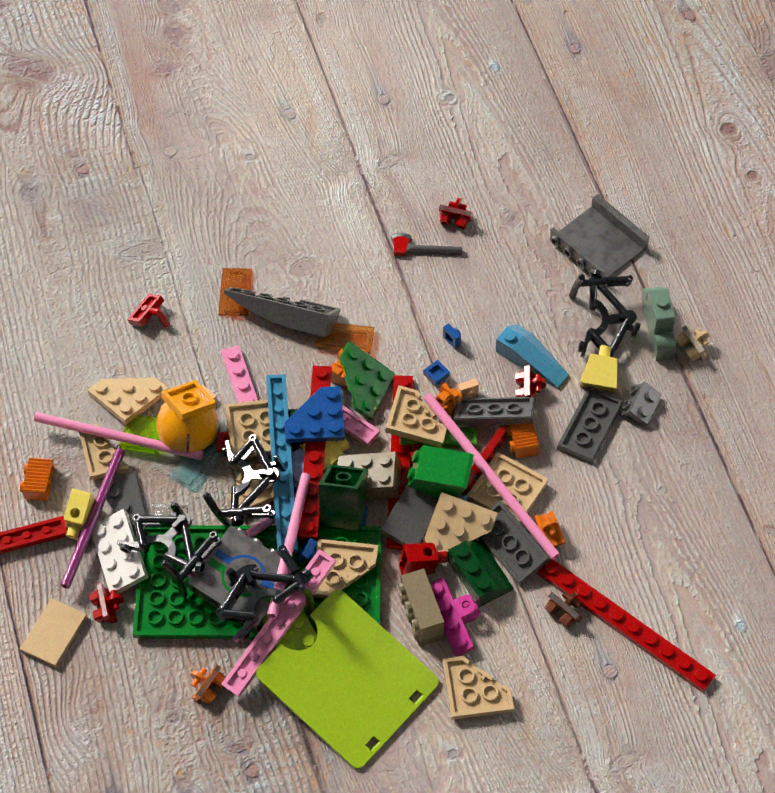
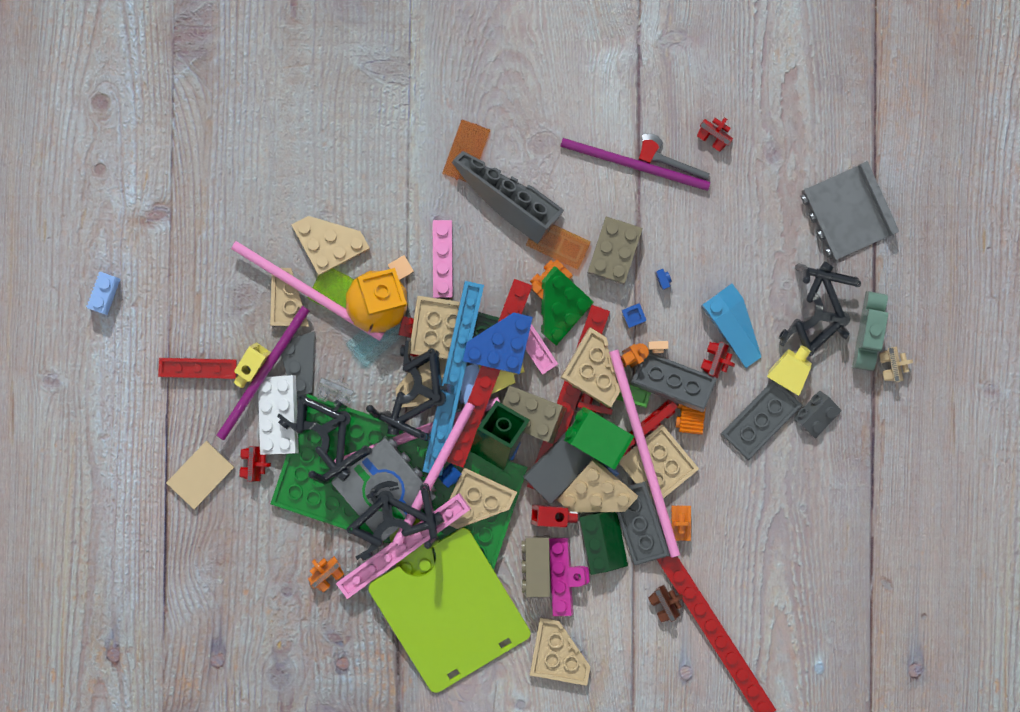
camera: 15 degrees right, 30 degrees up
orange brick [20,457,55,502] -> none
red plate [127,293,170,328] -> none
none -> magenta piece [560,138,711,191]
none -> dark tan brick [587,216,643,285]

